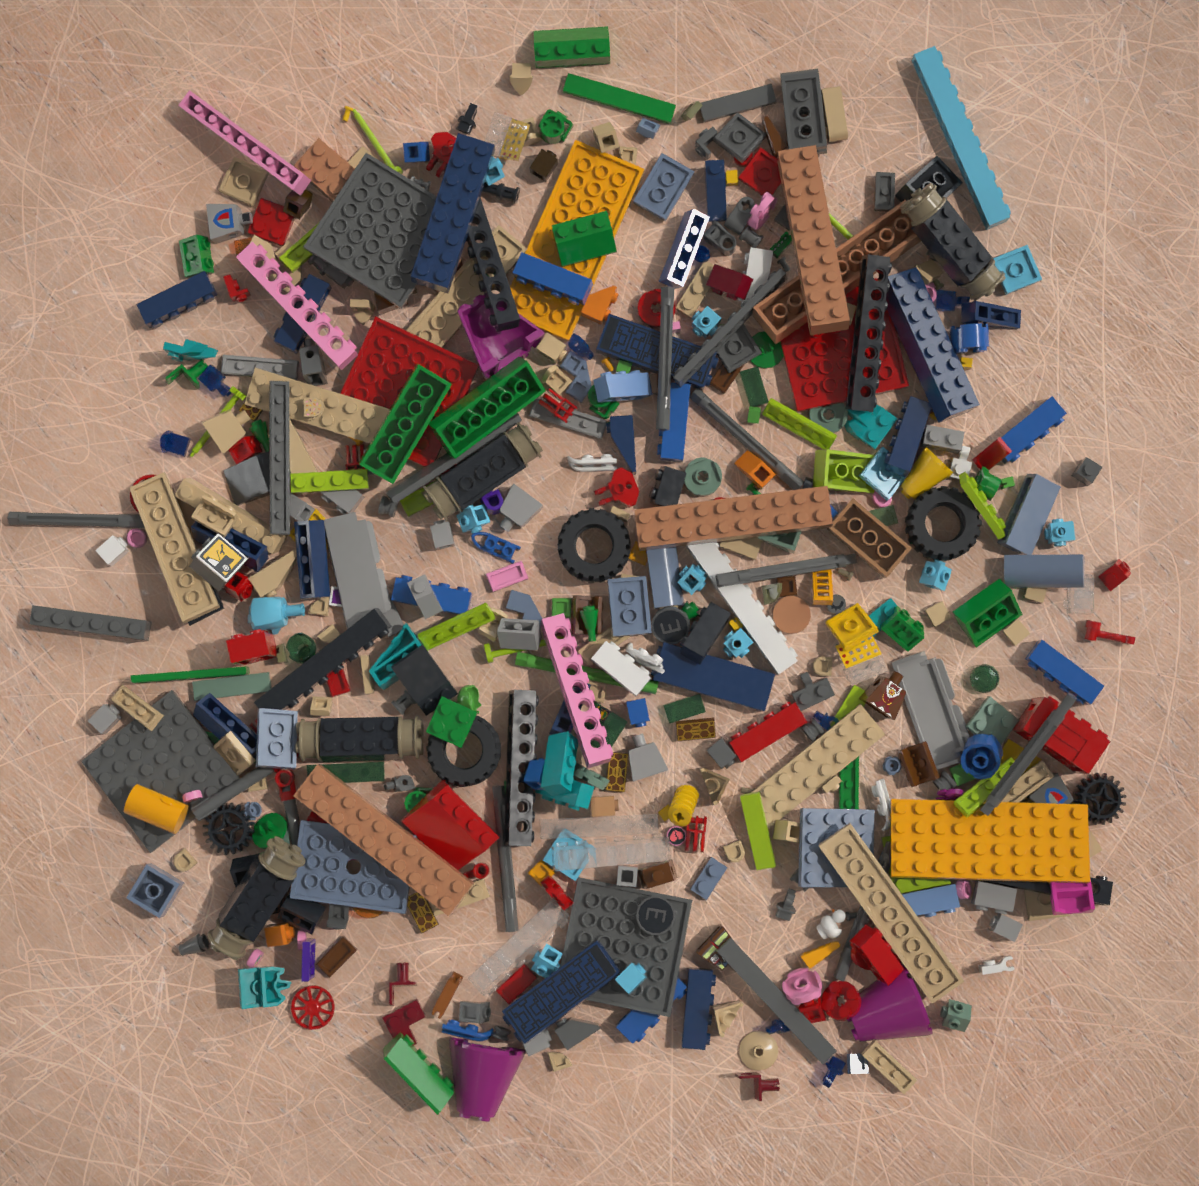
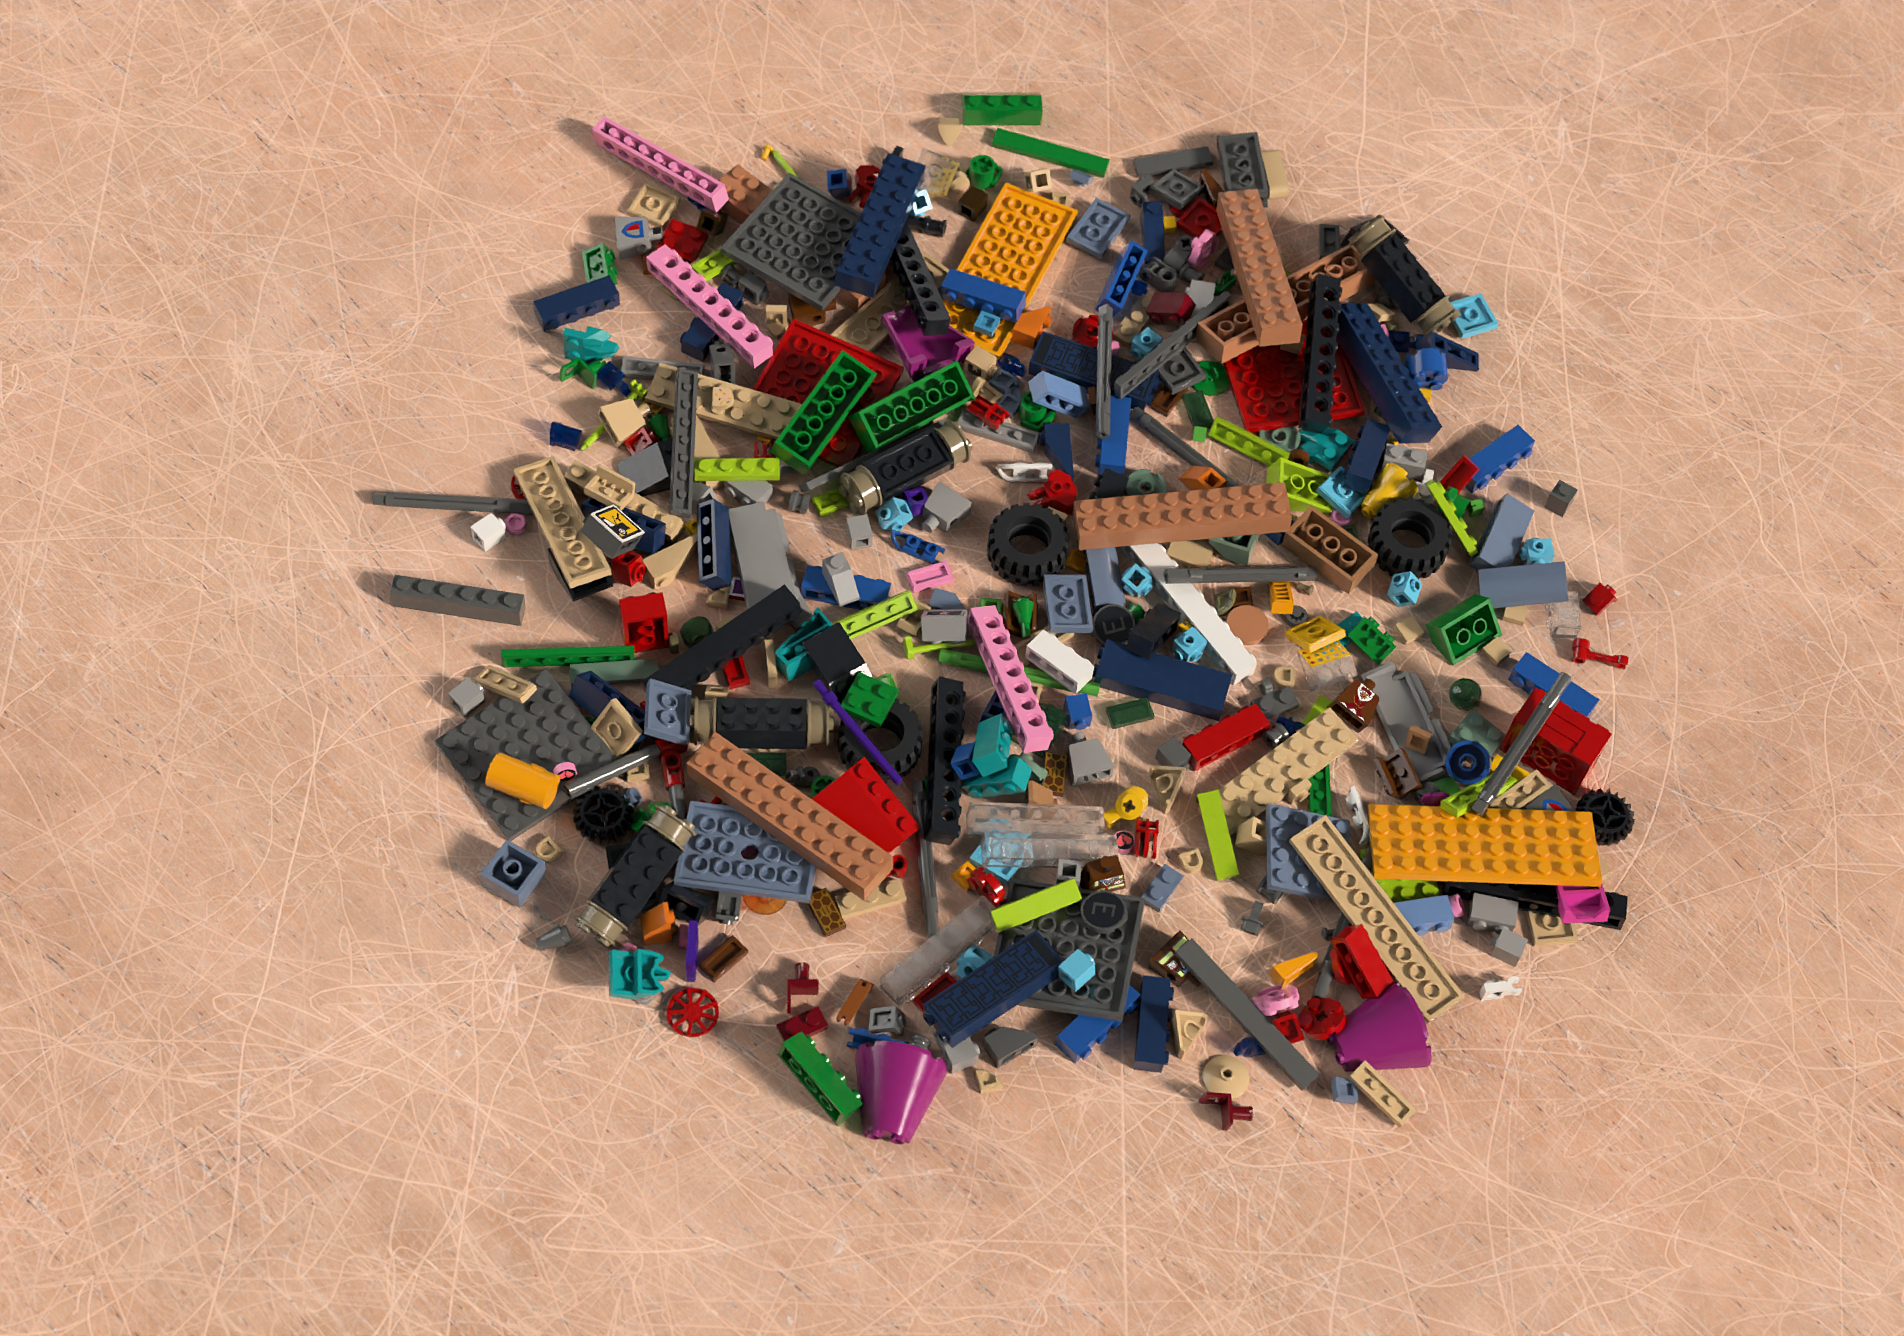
camera: 10 degrees left, 25 degrees down
red bracket [223,274,251,303] -> none
medium azure piece [247,597,305,635] -> none
dark grey bush [391,690,416,715] -> none
green slope [552,211,617,267] -> none
white piece [626,643,665,674] -> none
reddish brown tile [676,717,716,741] -> none
olive tile [681,101,703,121] -> none
white animal [816,909,846,940] -> none
clear blue piece [822,1056,846,1088] -> none
sand blue plate [882,756,902,775] -> none
medium azure brick [911,46,1011,230] -> none
sand green brick [940,999,972,1032] -> none
none -> dark purple bar [813,679,903,785]
none -> dark azure plate [973,311,1000,337]
none -> lime tile [989,878,1082,933]
none -> reddish brown tile [1288,449,1309,466]
none -> medium nougat tile [1404,725,1432,755]

